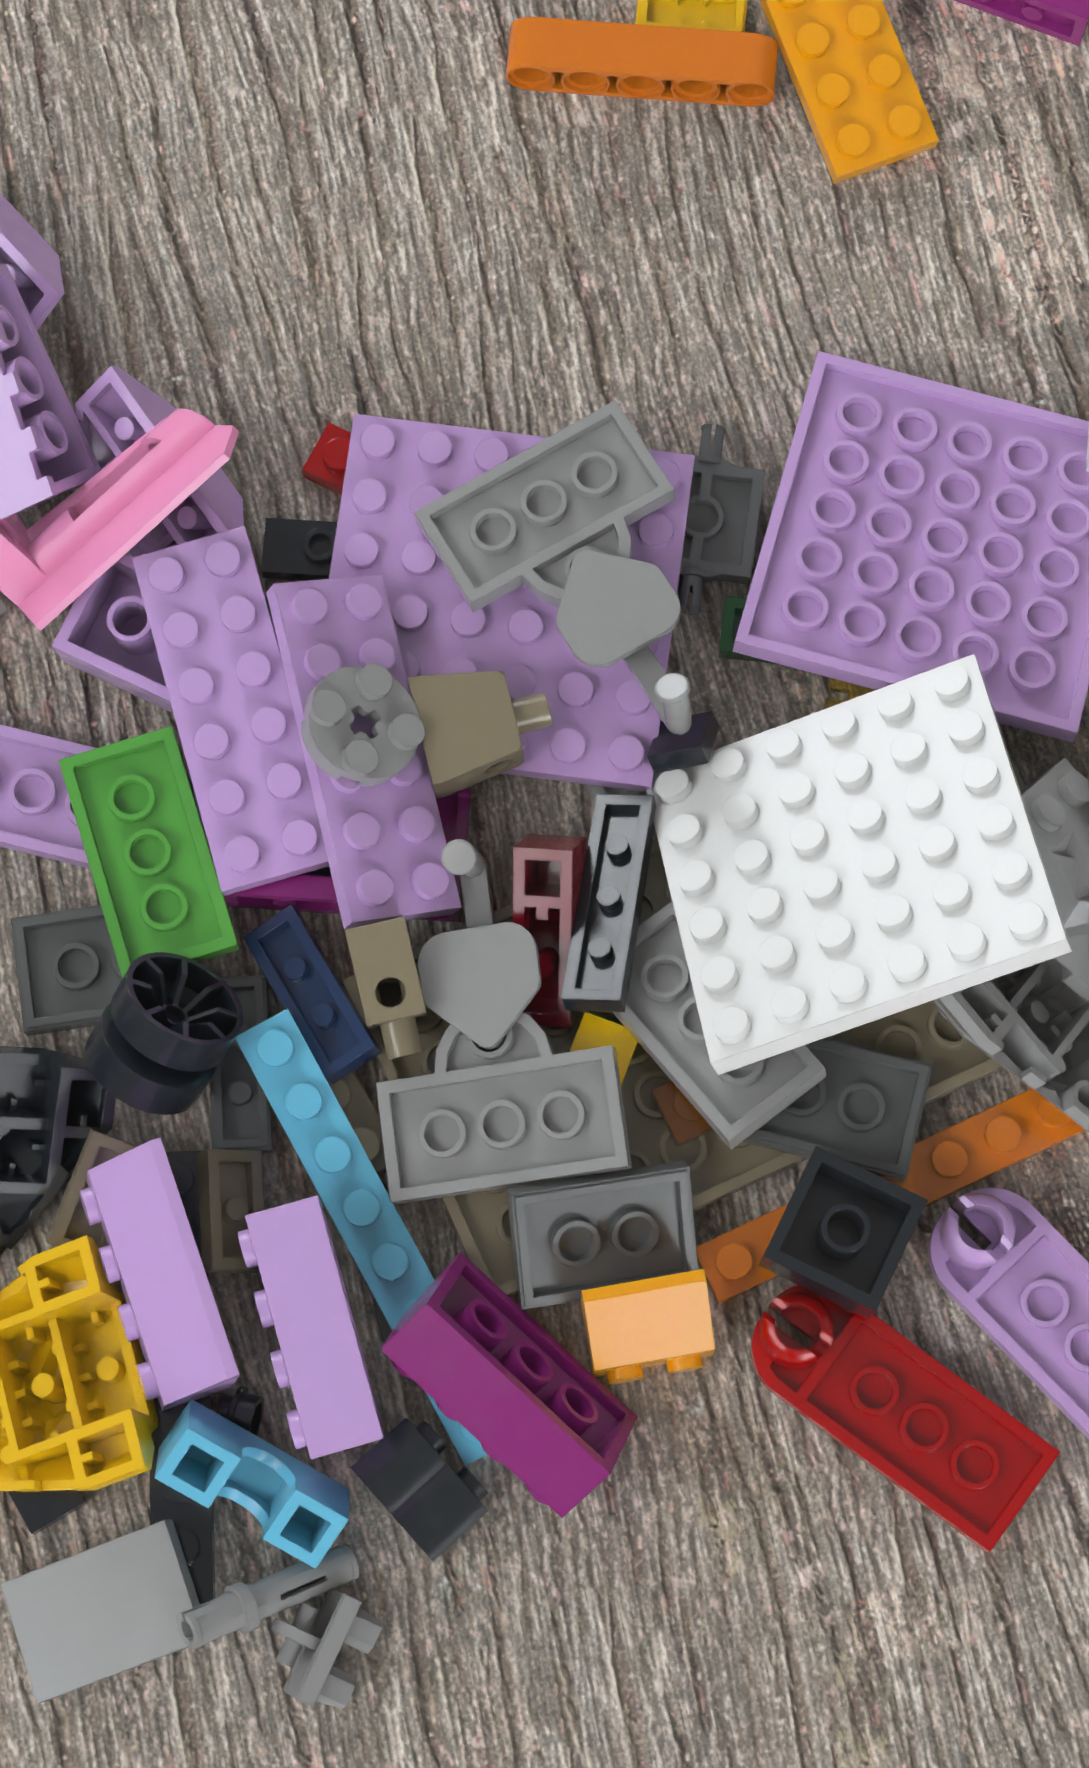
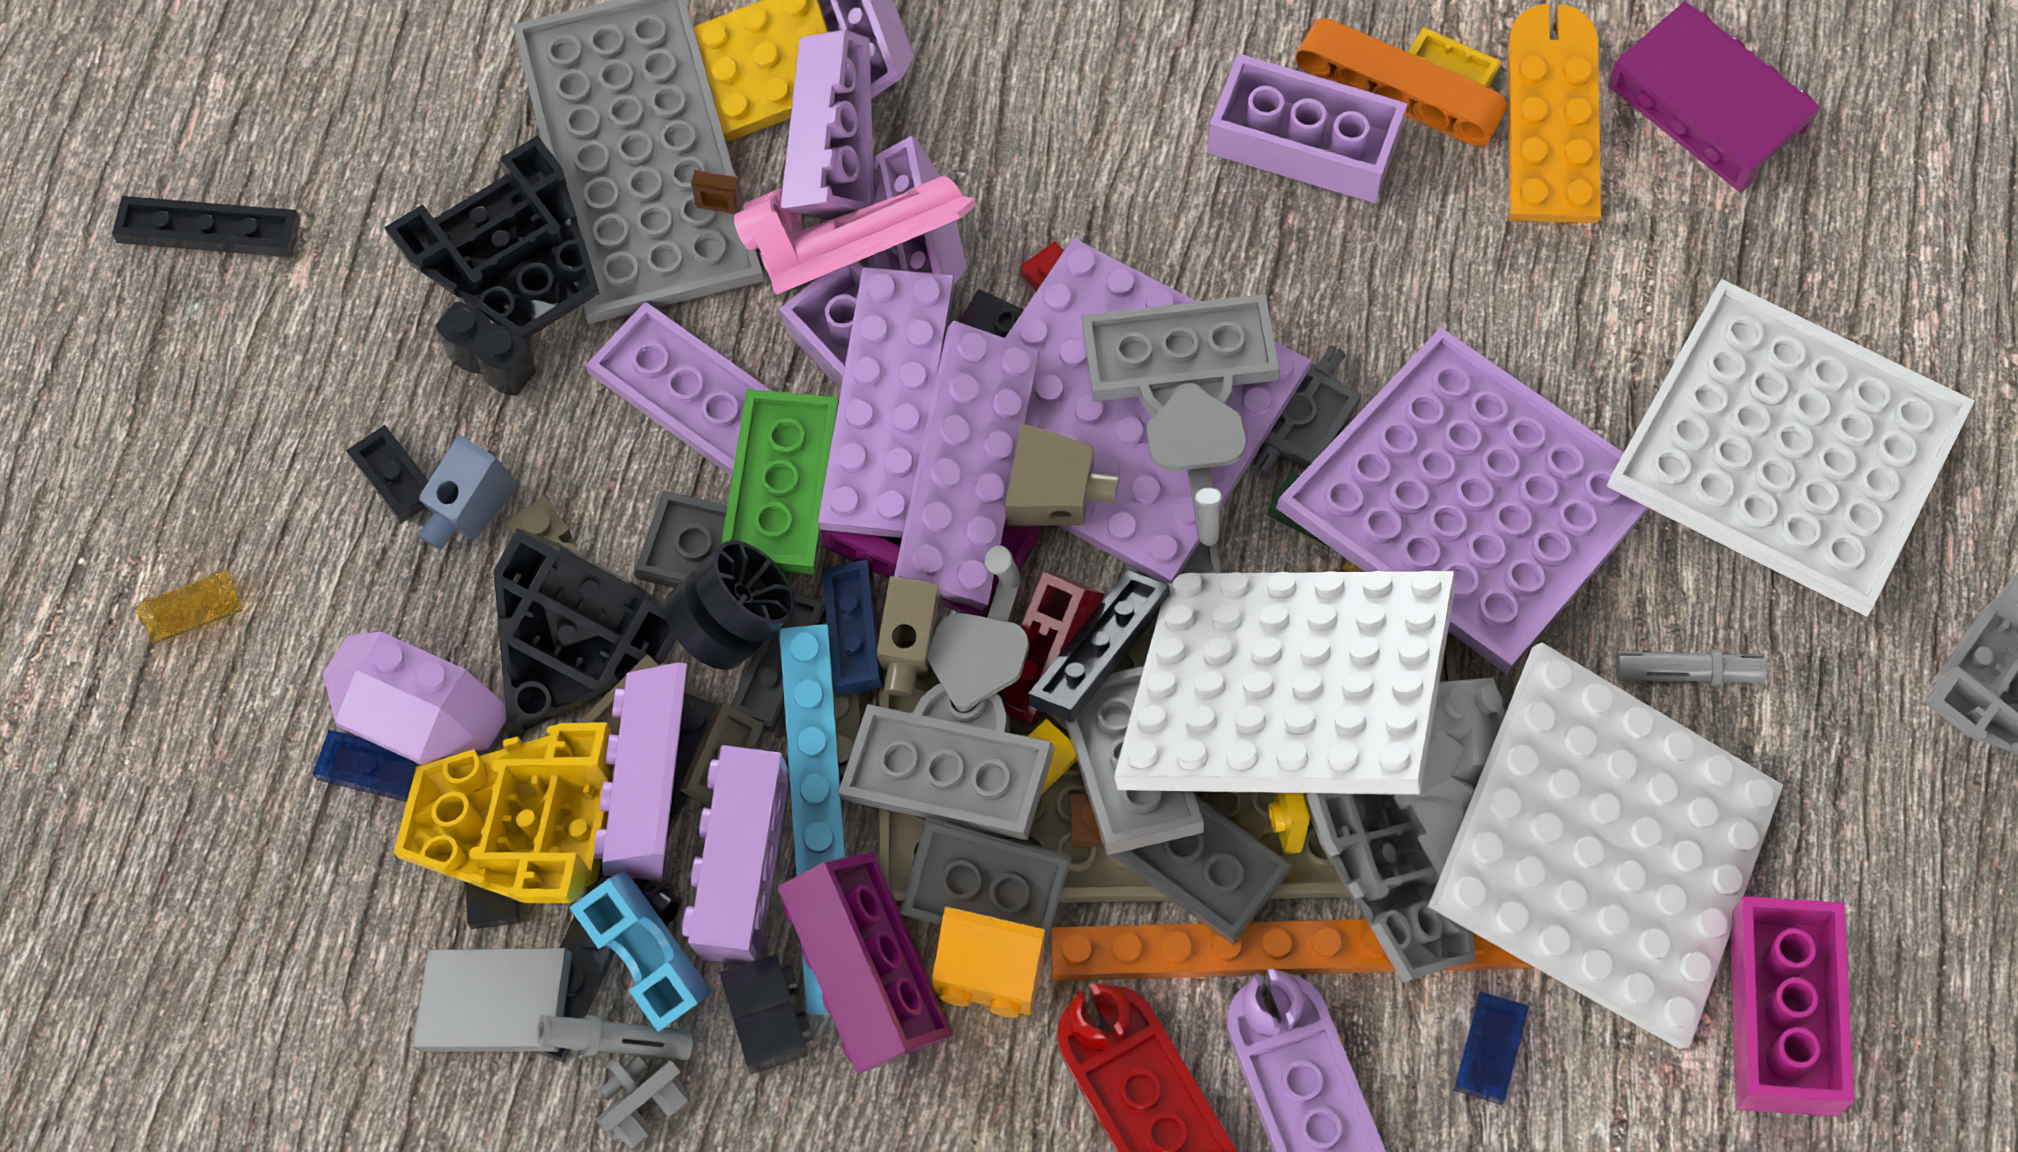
camera: 25 degrees right, 10 degrees down
light grey plate [301,663,425,786] -> none
black tile [647,711,719,773] -> none
black brick [758,1146,928,1319] -> none
none -> lavender brick [1207,53,1407,204]
none -> yellow plate [1268,792,1310,856]

